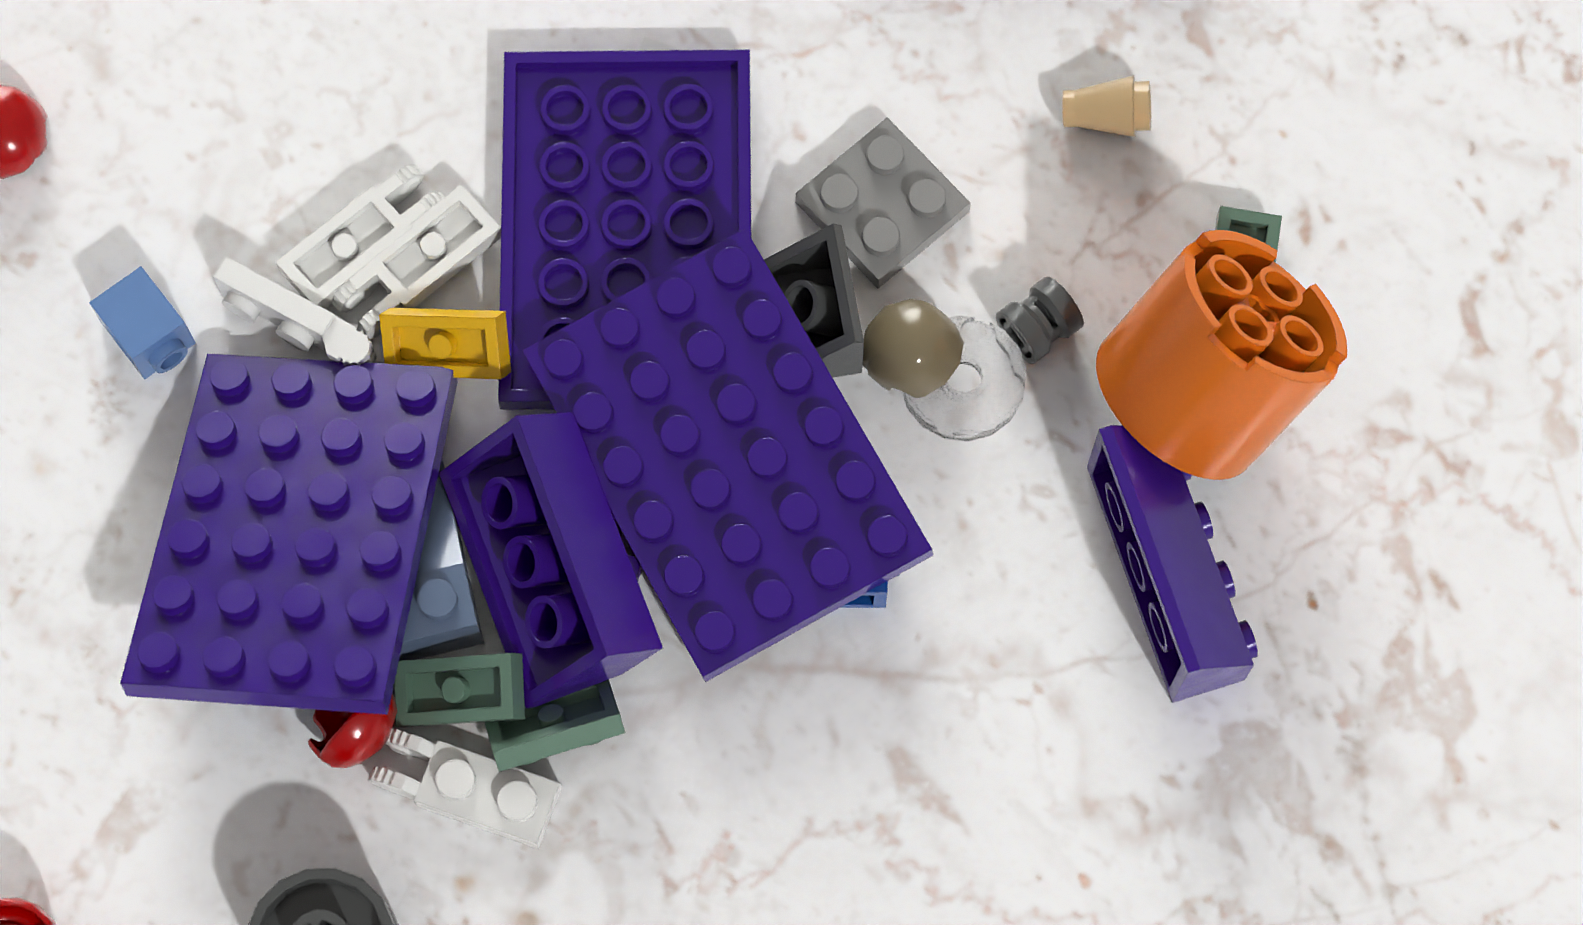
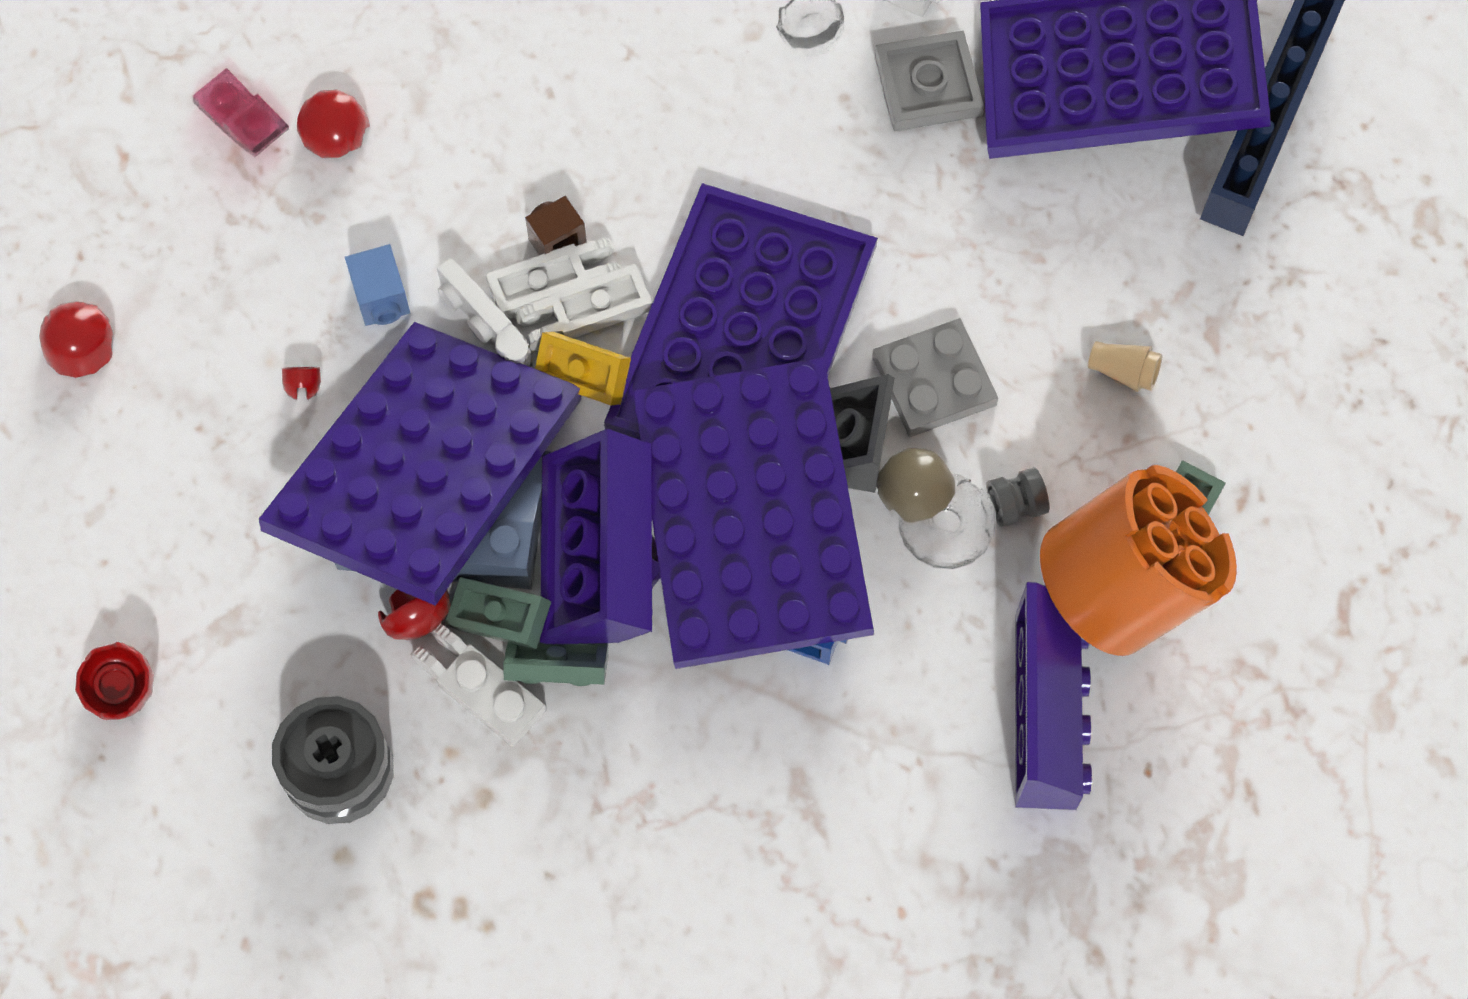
camera: 20 degrees right, 5 degrees down
none -> red hinge [282,367,321,400]
none -> reddish brown plate [525,195,587,255]

